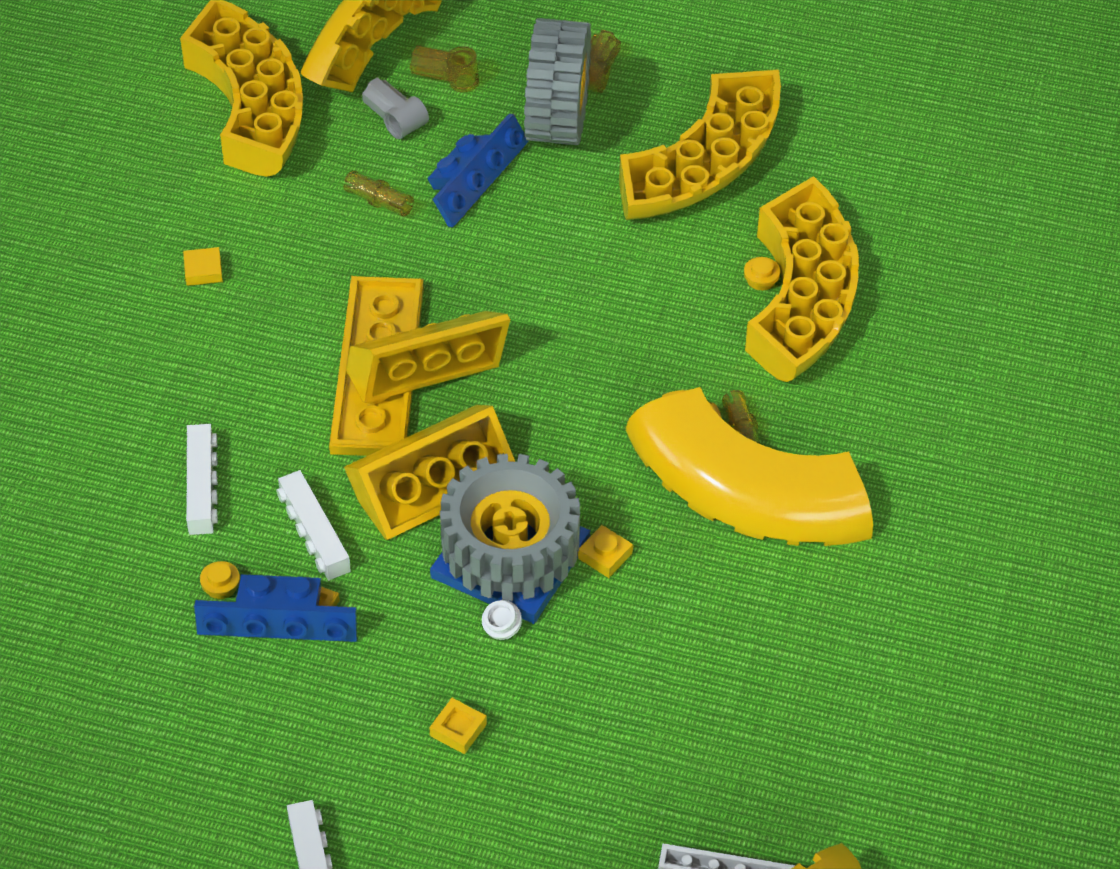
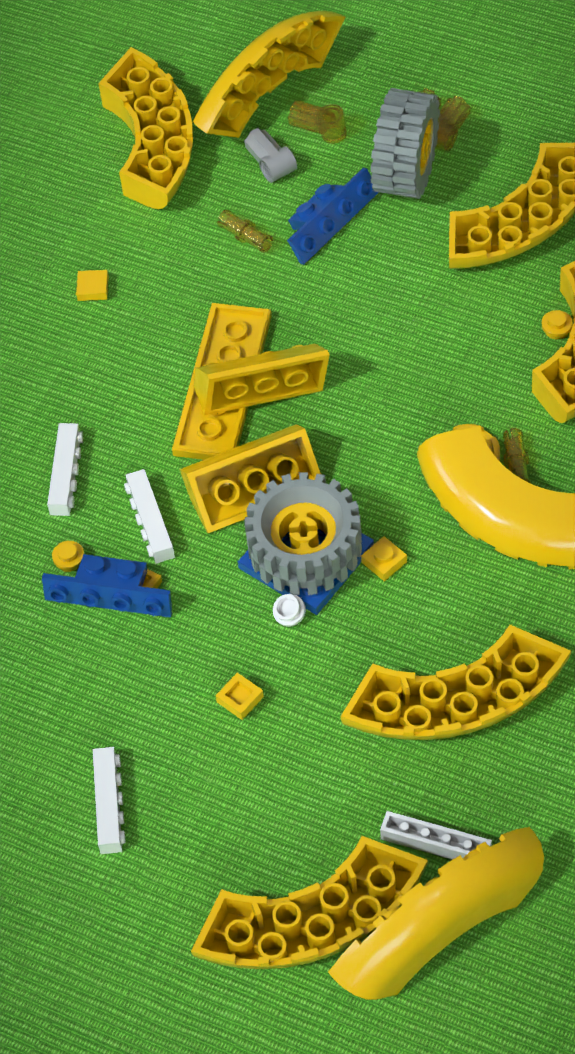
camera: 15 degrees right, 5 degrees up
none -> yellow brick [340,625,571,740]

